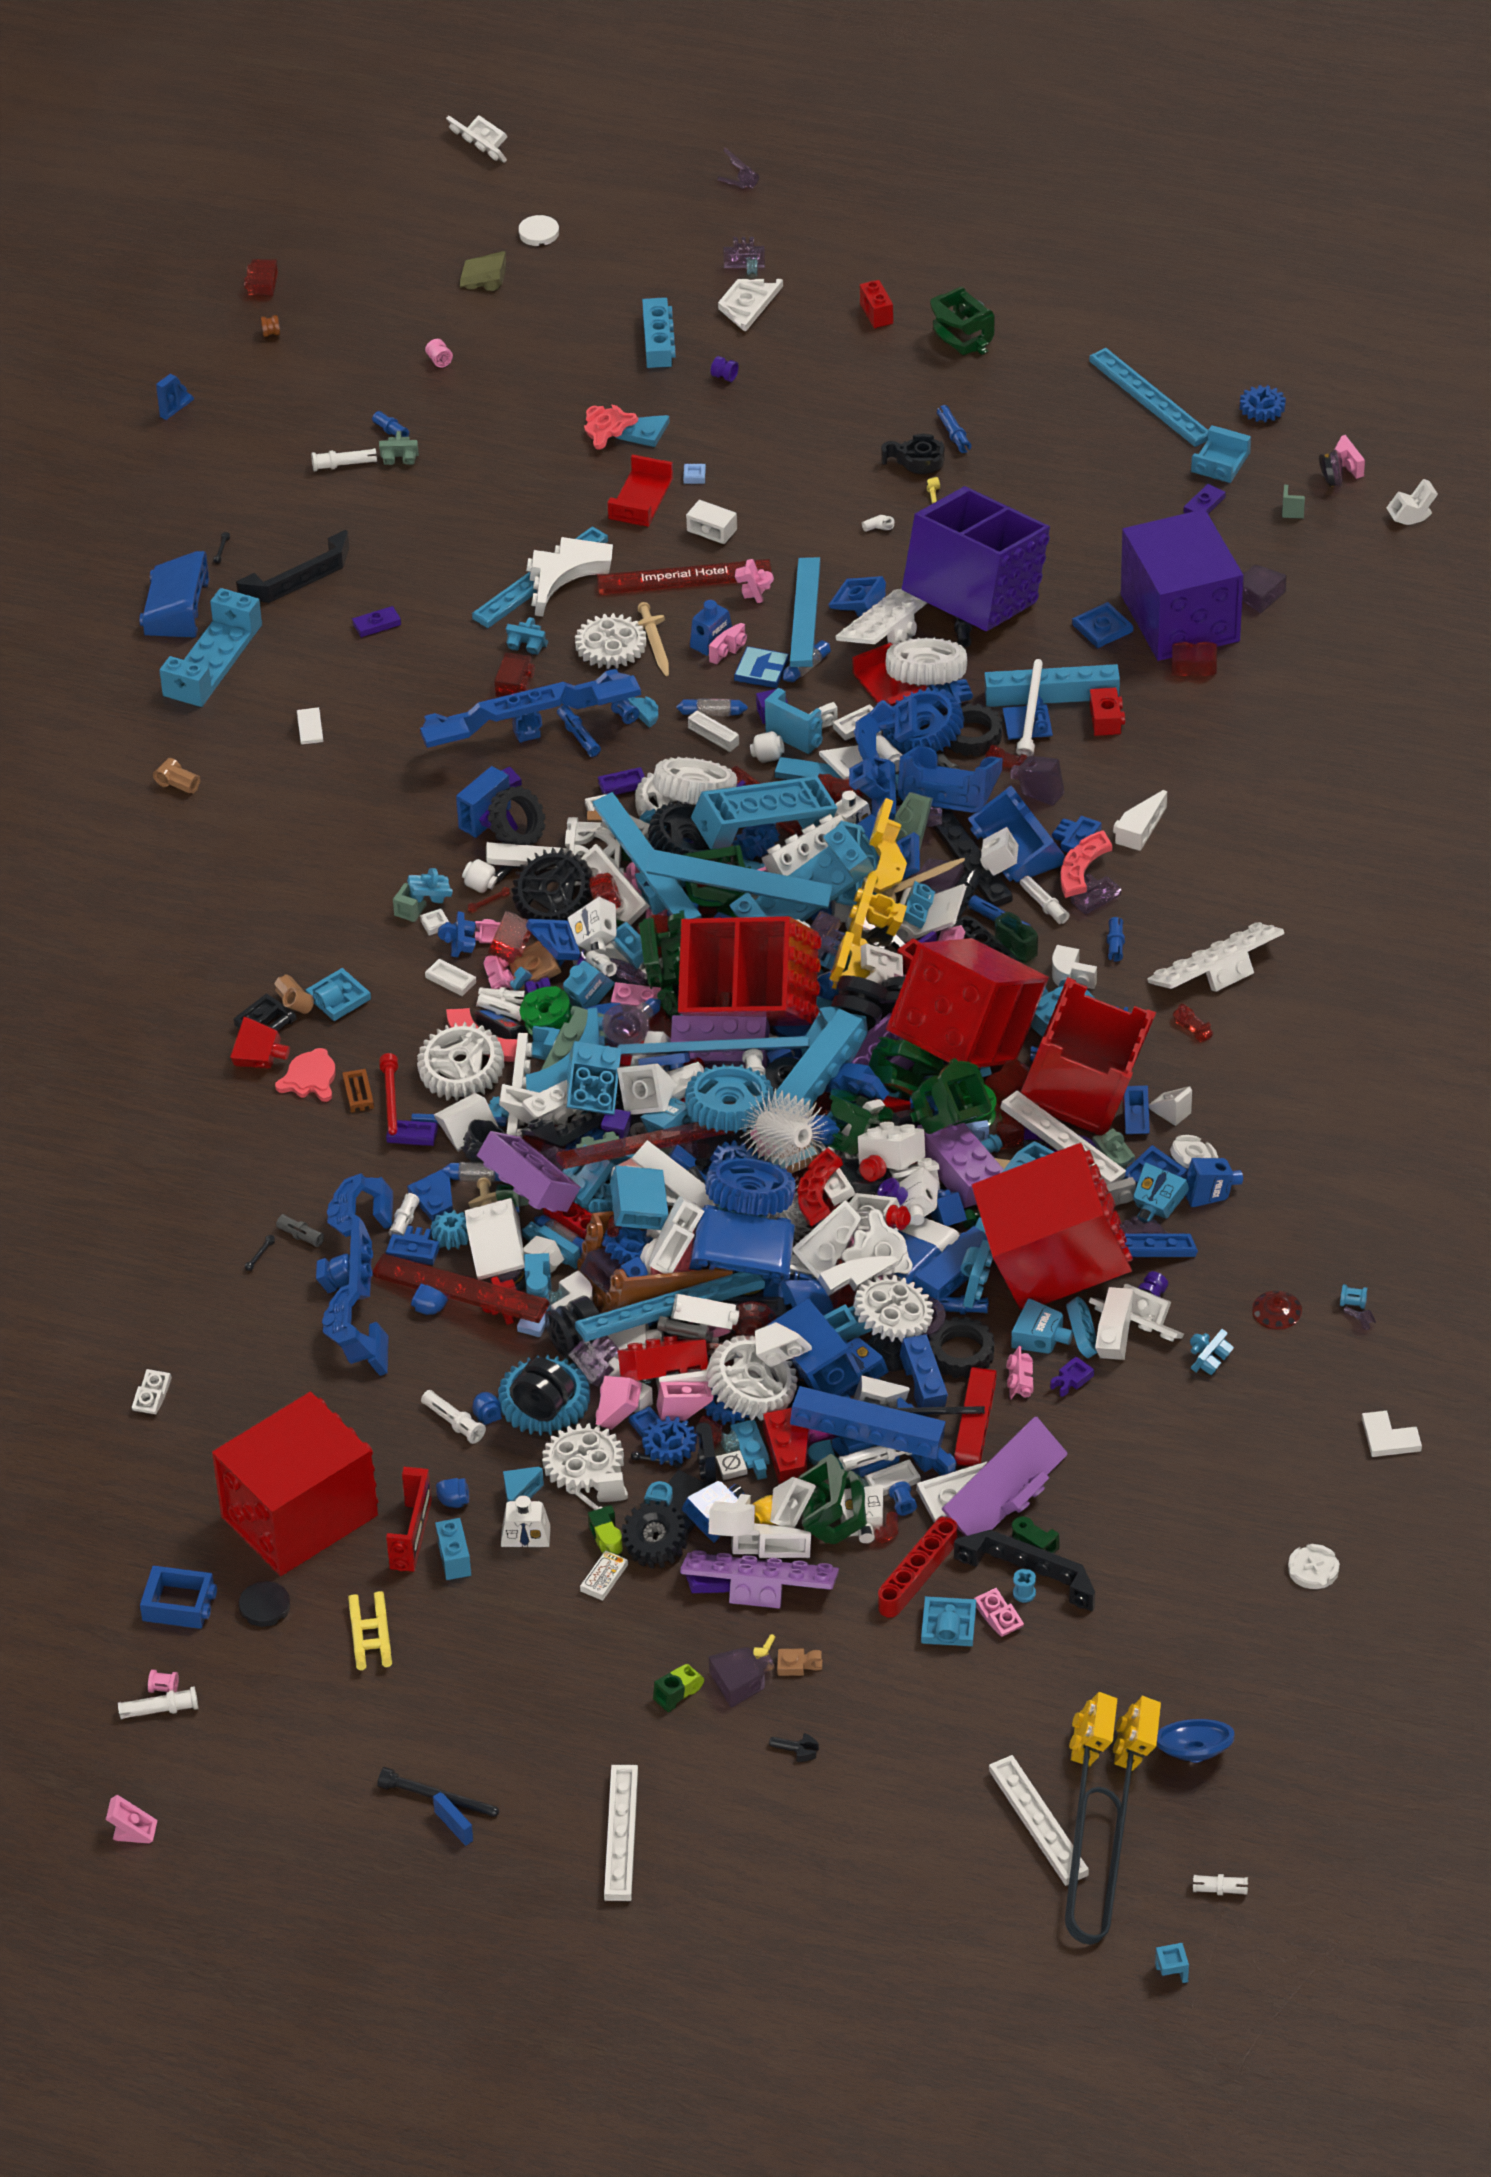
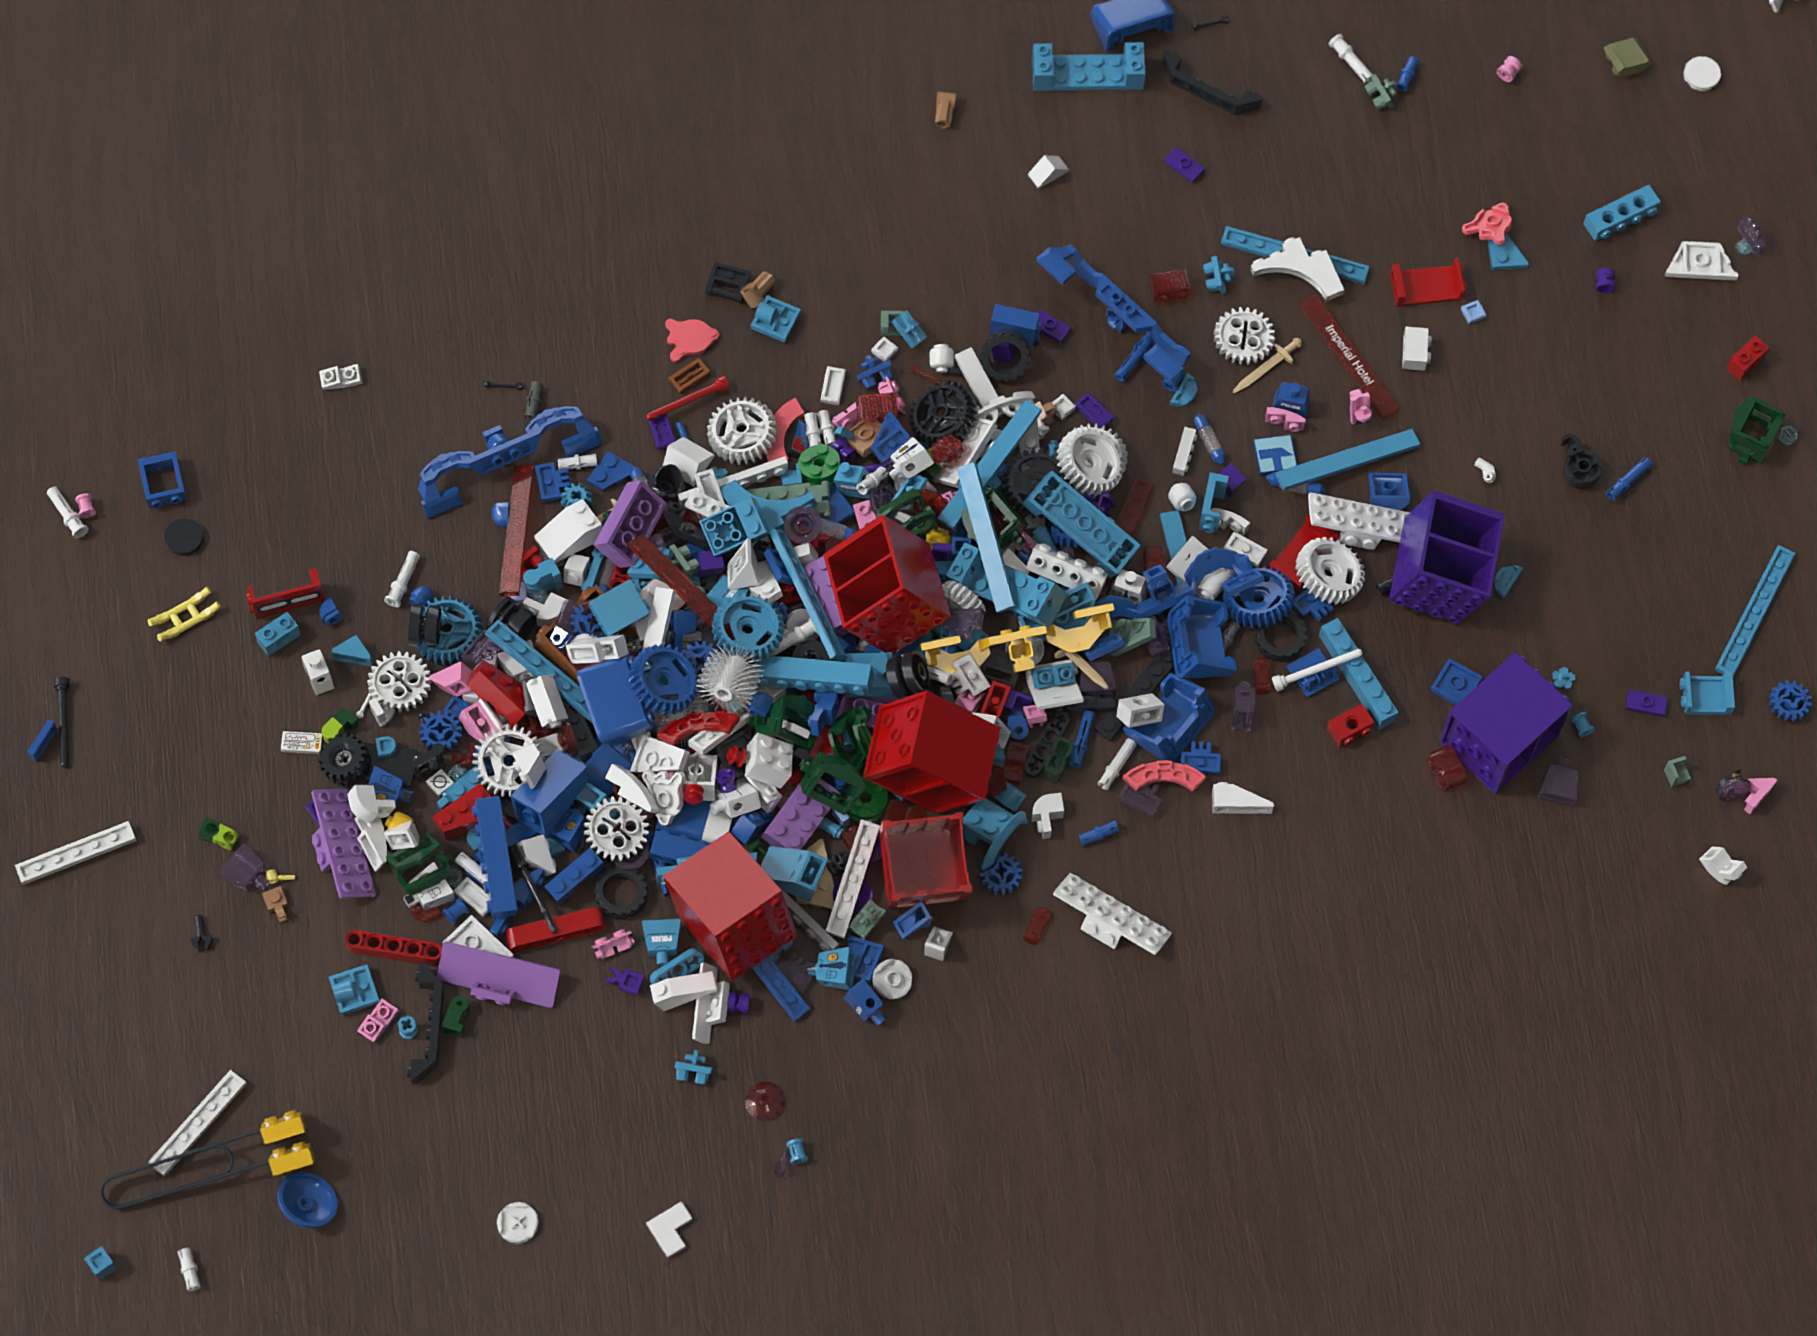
camera: 60 degrees right, 20 degrees up
red container [212,1391,379,1577] -> none
red torso [230,1017,290,1069] -> none
light yellow hand [927,477,940,504] -> none

